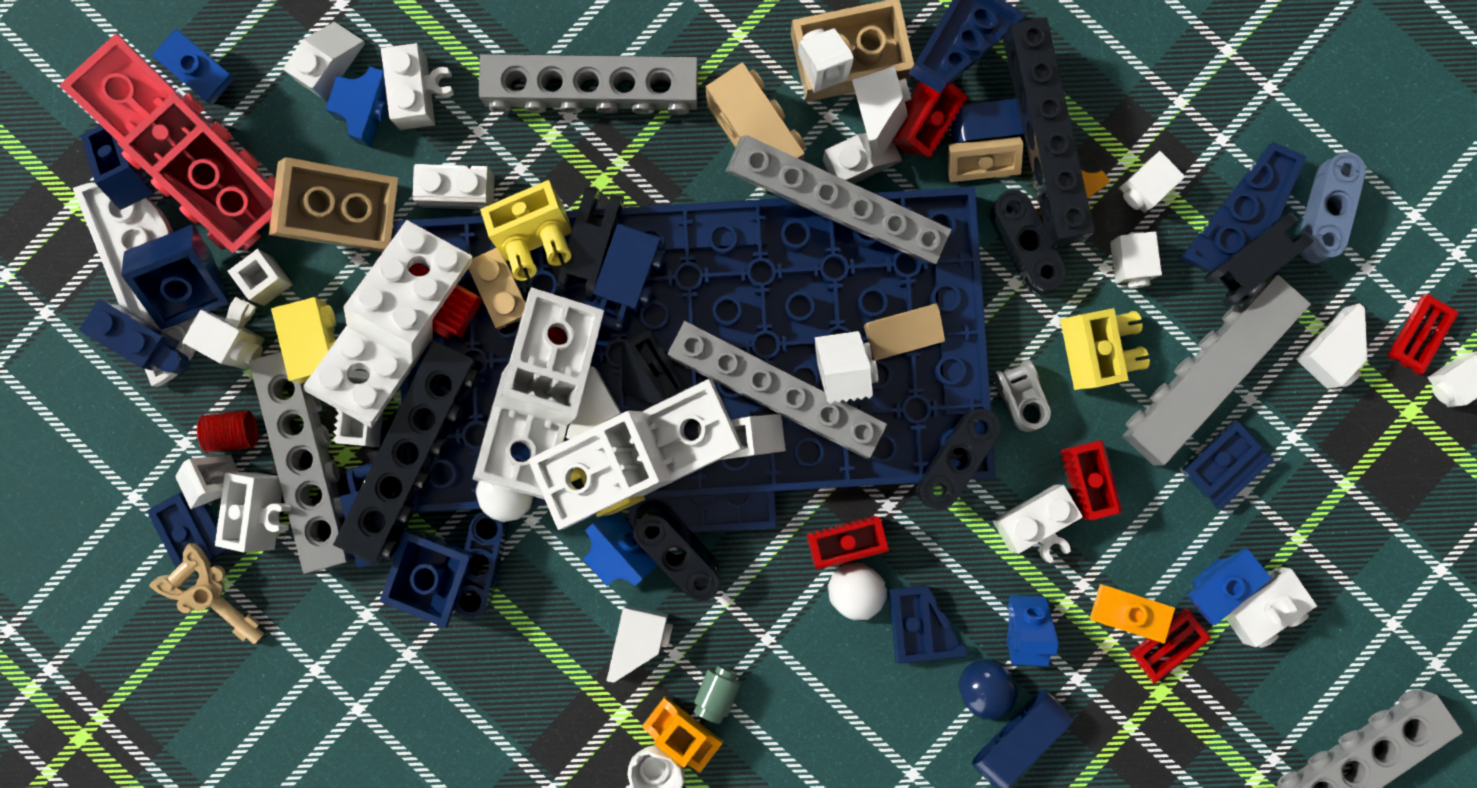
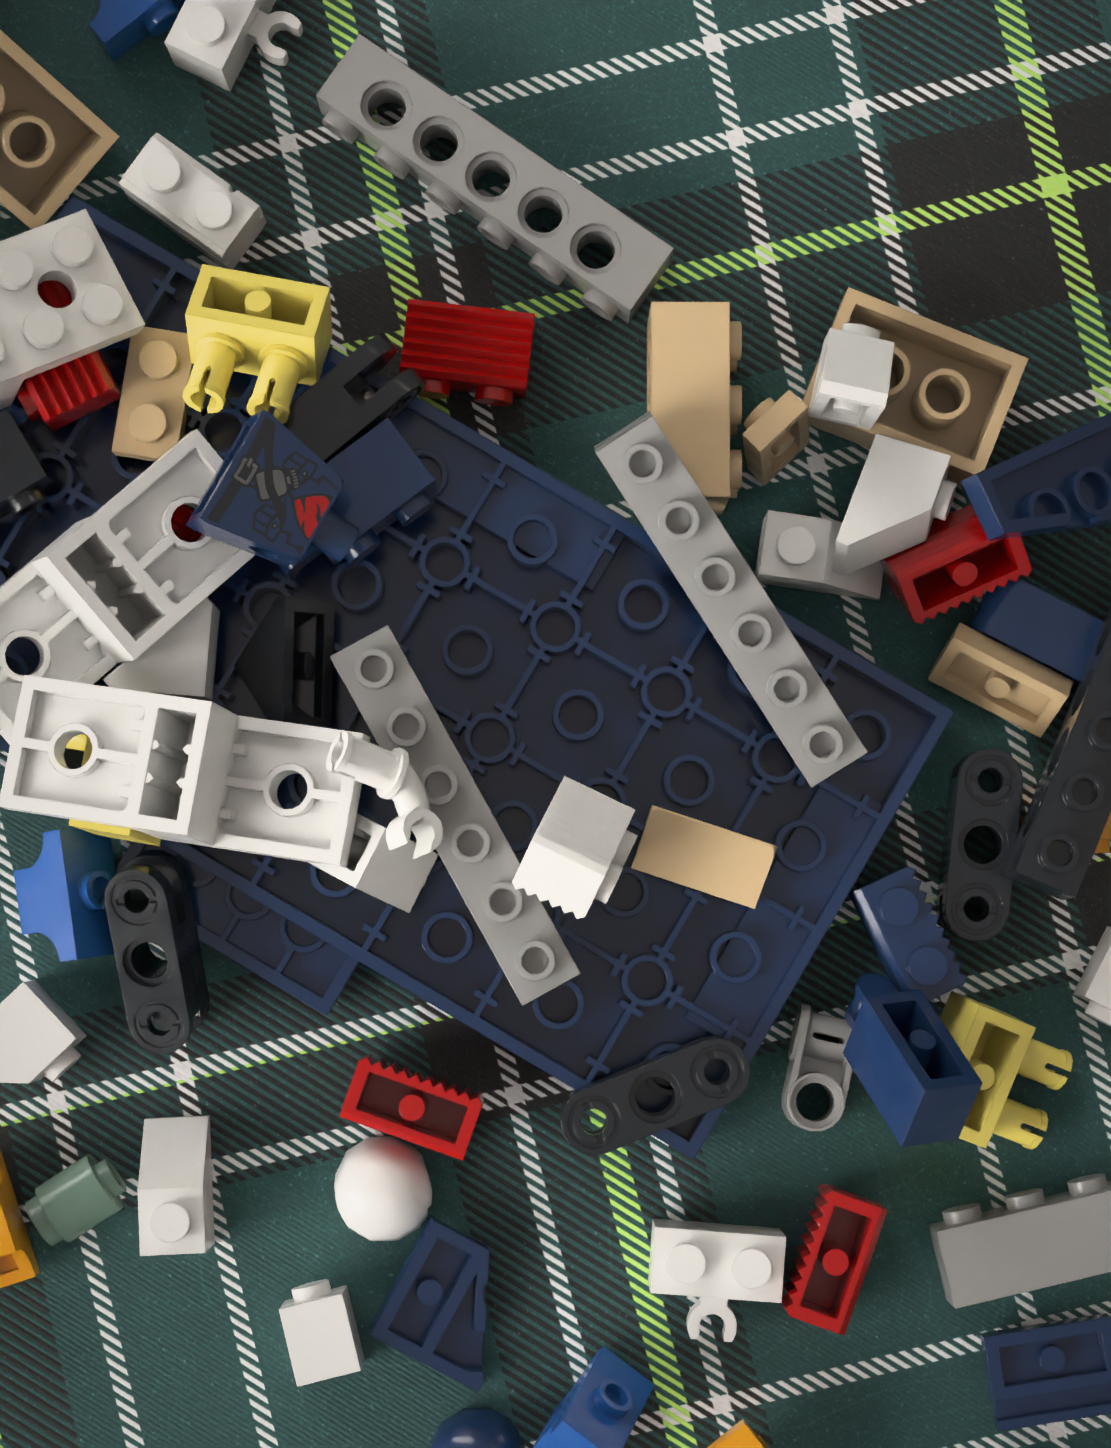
camera: 30 degrees right, 0 degrees up
none -> white slope [137,1115,215,1256]
none -> dark blue torso [186,409,359,566]
none -> white brick [279,1279,365,1387]
none -> white piece [326,731,443,859]
none -> red brick [399,299,535,406]
none -> tan plate [742,390,810,486]
none -> dark blue brick [843,973,983,1148]
none -> dark blue brick [849,866,967,1001]

